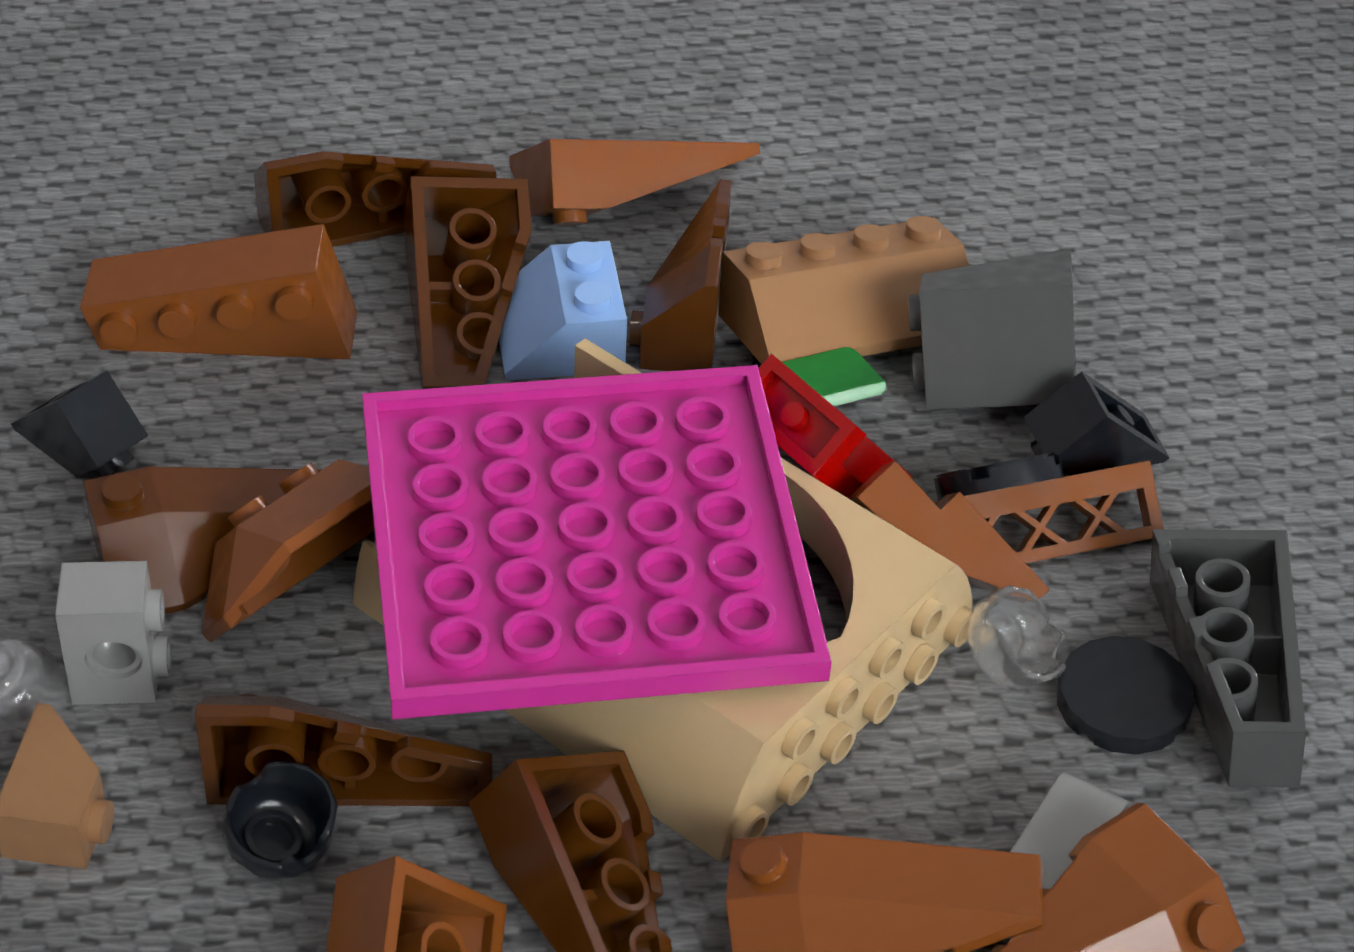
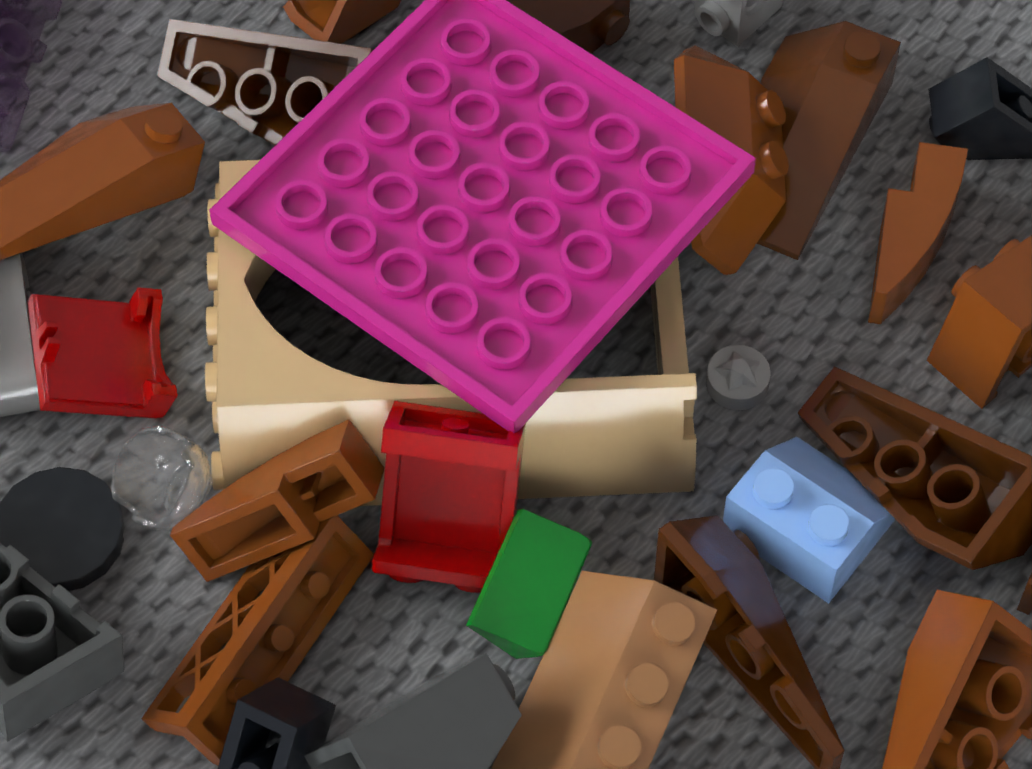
camera: 140 degrees right, 15 degrees up
black tile [934,452,1064,501] -> none
none -> red piece [27,287,178,419]
none -> dark orange slope [868,142,968,324]

